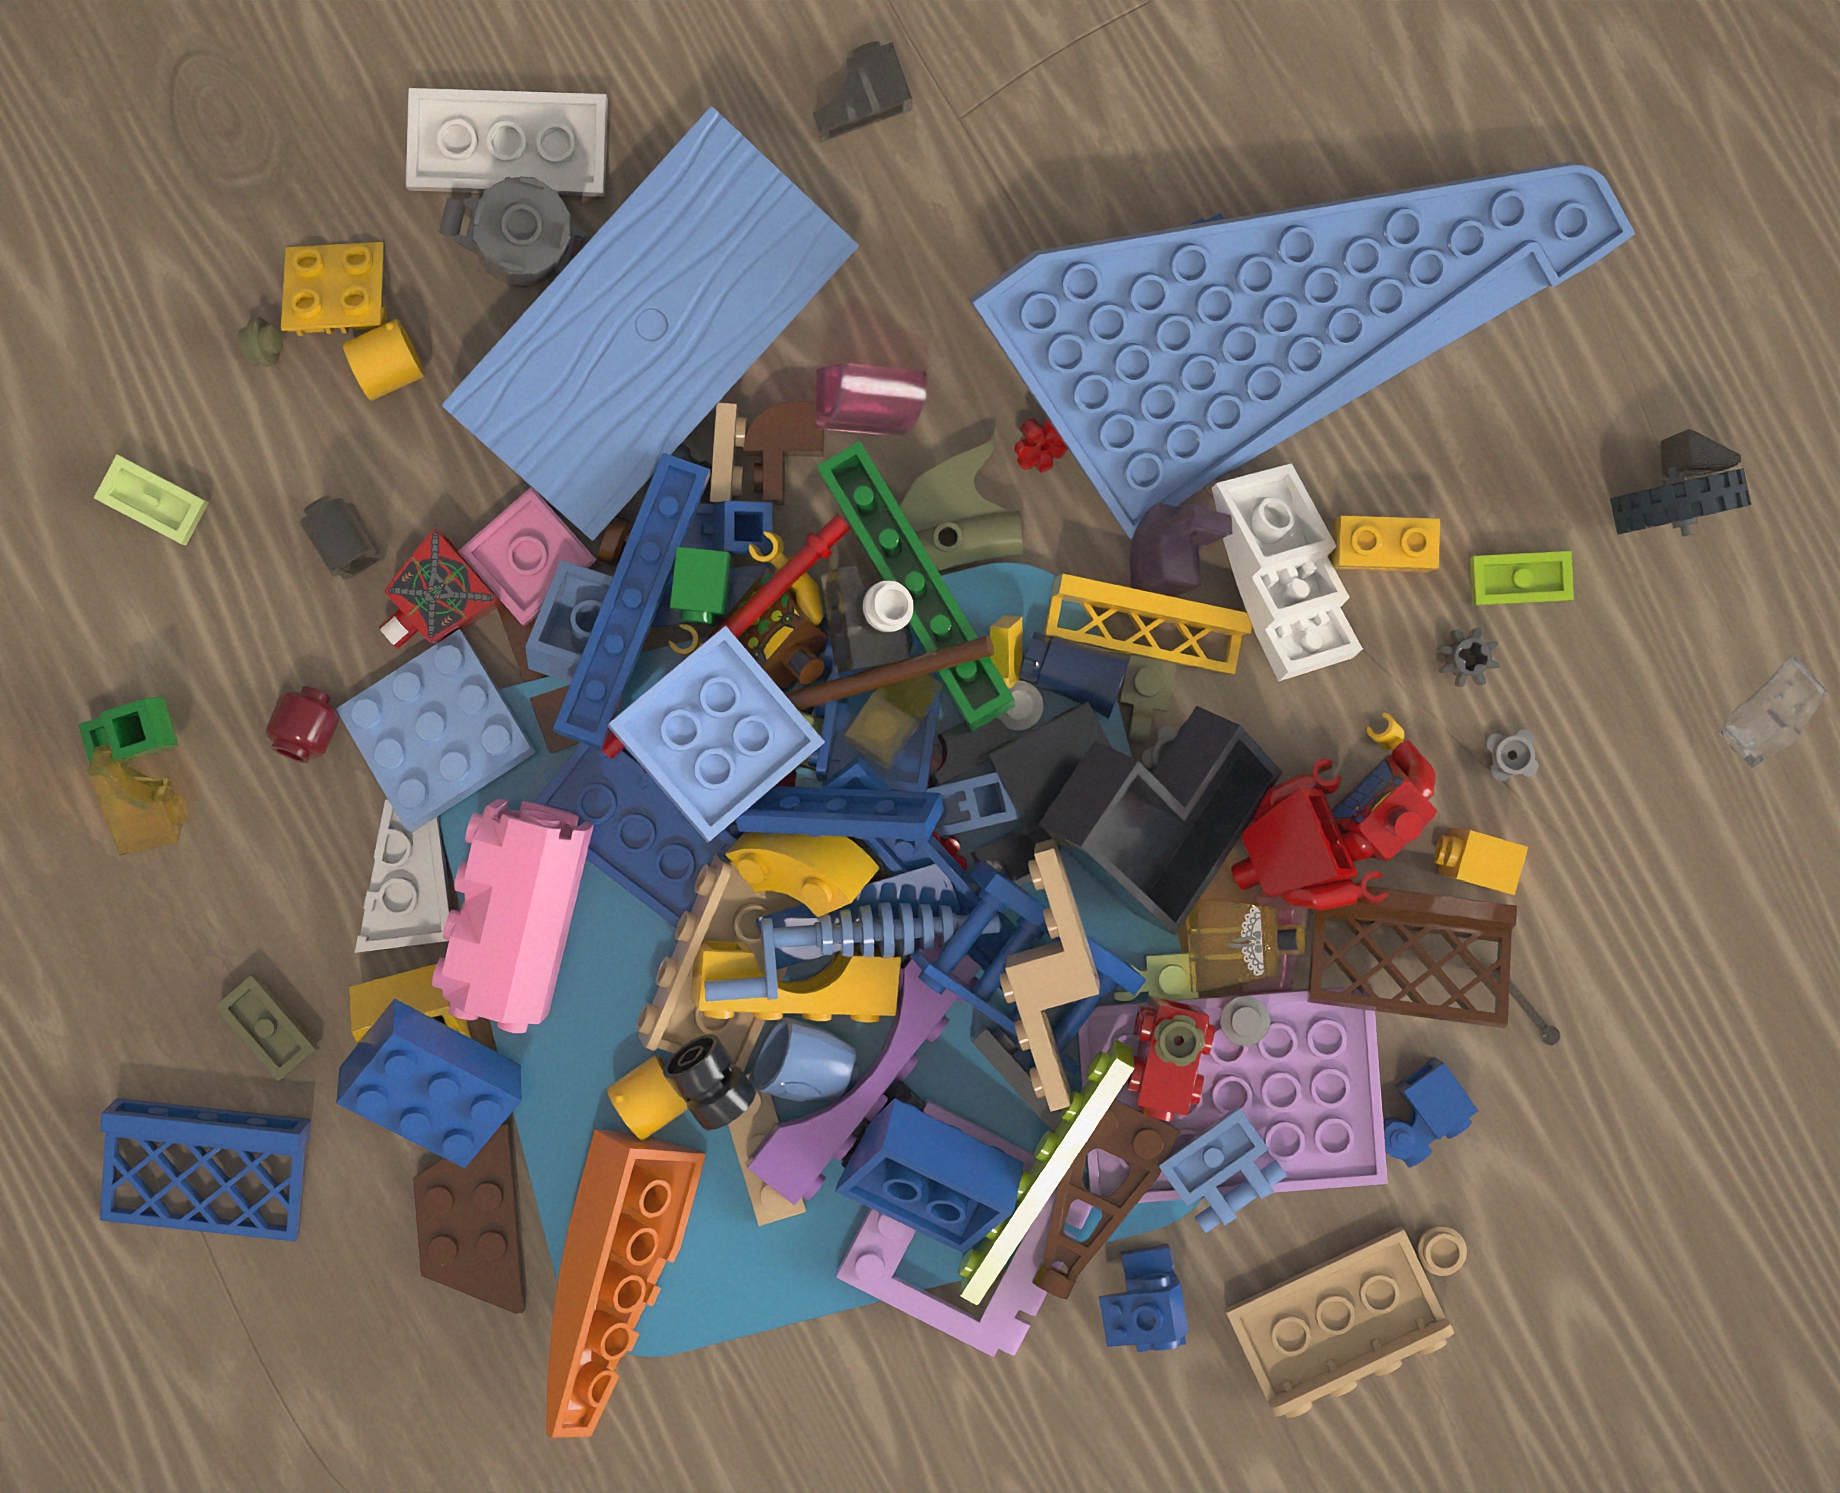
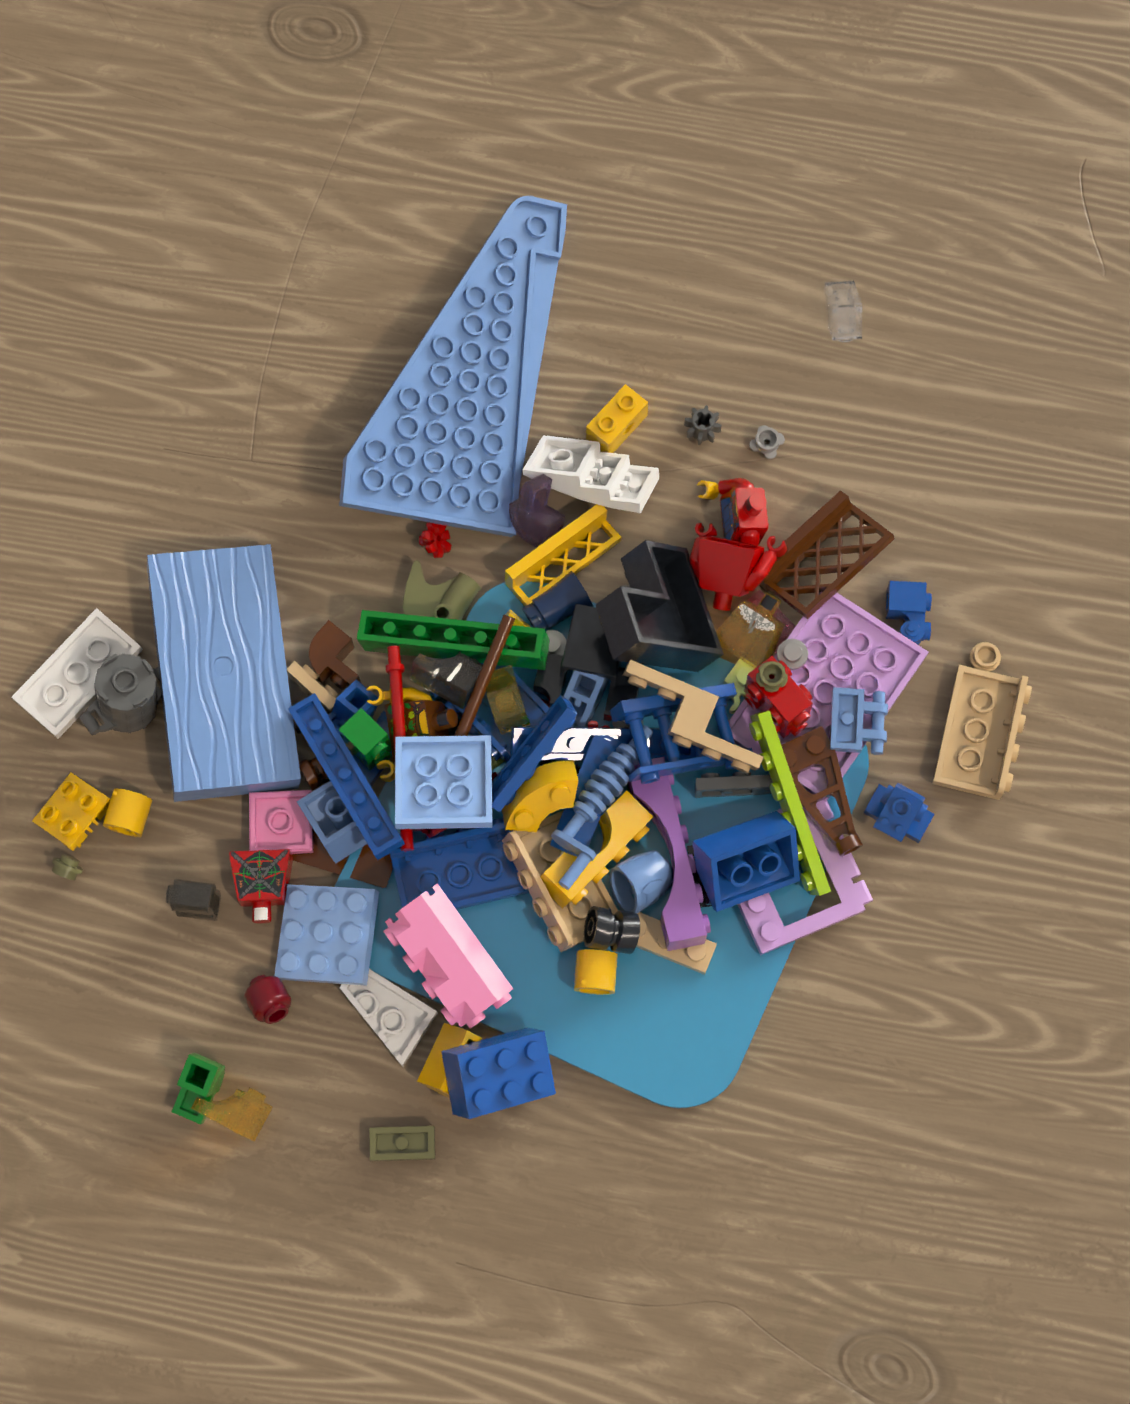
camera: 50 degrees left, 15 degrees down
yellowish green plate [94,455,209,545] -> none
blue fence [100,1098,311,1242] -> none
reddish brown wing [413,1122,525,1314] -> none
orange wedge [546,1129,706,1438] -> none
clear smoke arch [812,41,912,143] -> none
clear pink brick [816,363,927,436] -> none
white plate [863,580,913,632] -> none
olive plate [1118,654,1177,743] -> none
yellow brick [1434,827,1528,895] -> none
lime plate [1469,551,1574,606] -> none
clear smoke hinge [1490,964,1560,1045] -> none
black wheel [1610,466,1752,537] -> none
clear smoke slope [1660,429,1741,478] -> none

